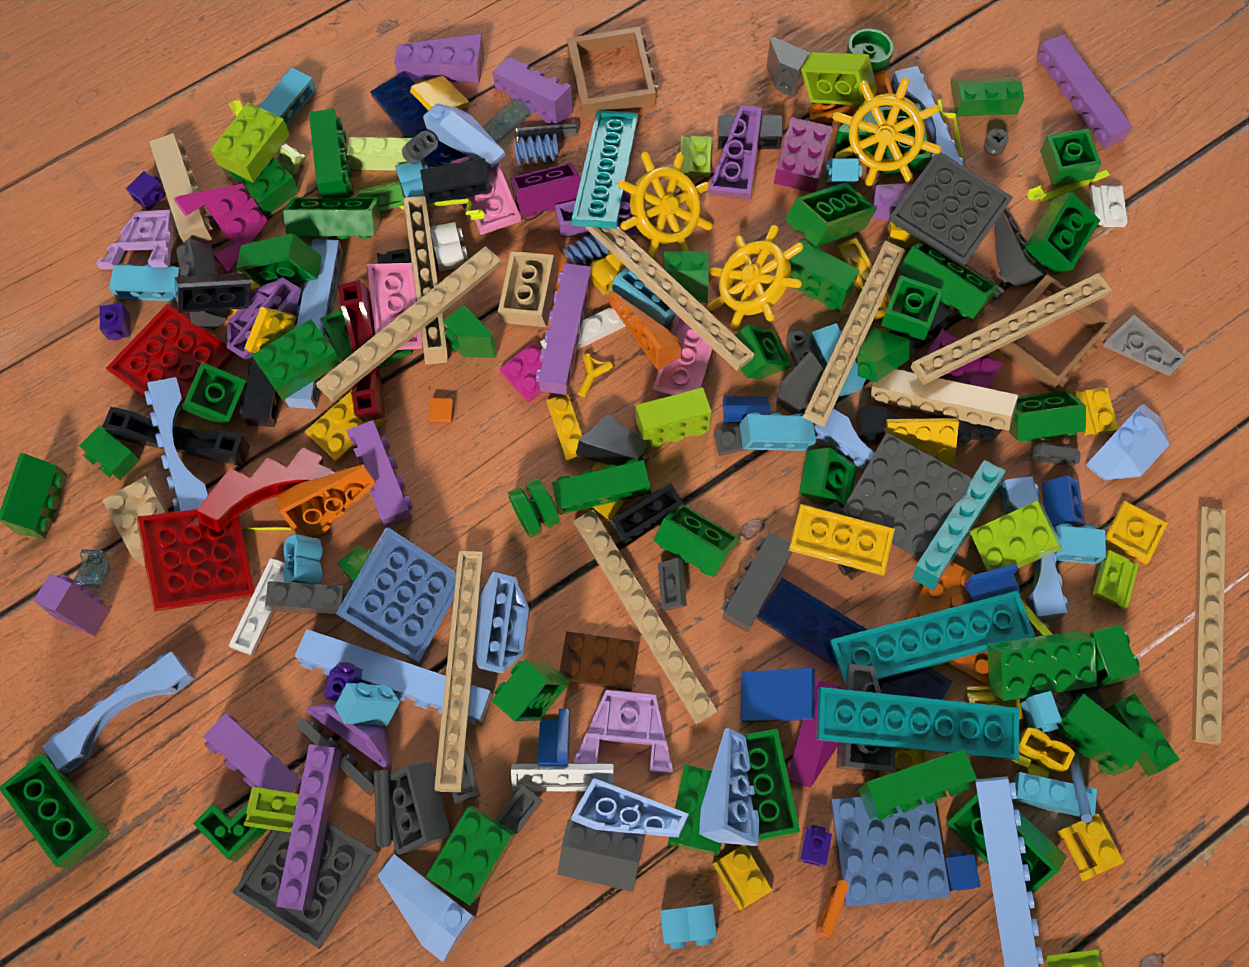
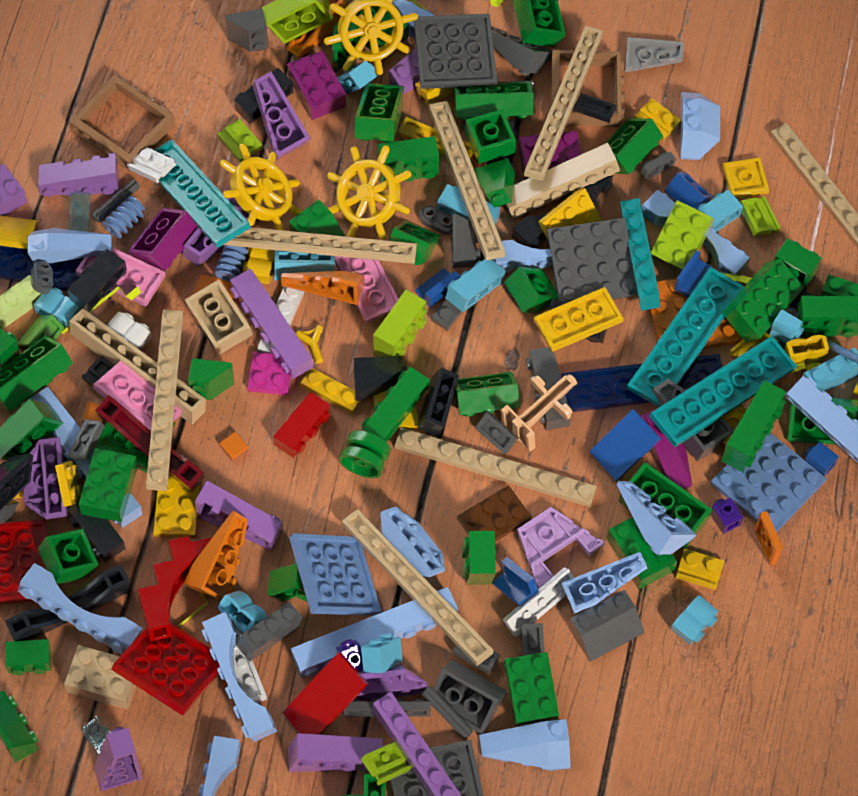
camera: 45 degrees left, 5 degrees down
none -> dark grey plate [68,420,105,461]
none -> white plate [128,147,176,183]
none -> light blue arch [202,612,277,742]
none -> red brick [273,392,331,458]
none -> red tile [282,652,368,735]
none -> light nougat piece [501,374,577,453]
none -> black tile [574,93,617,123]

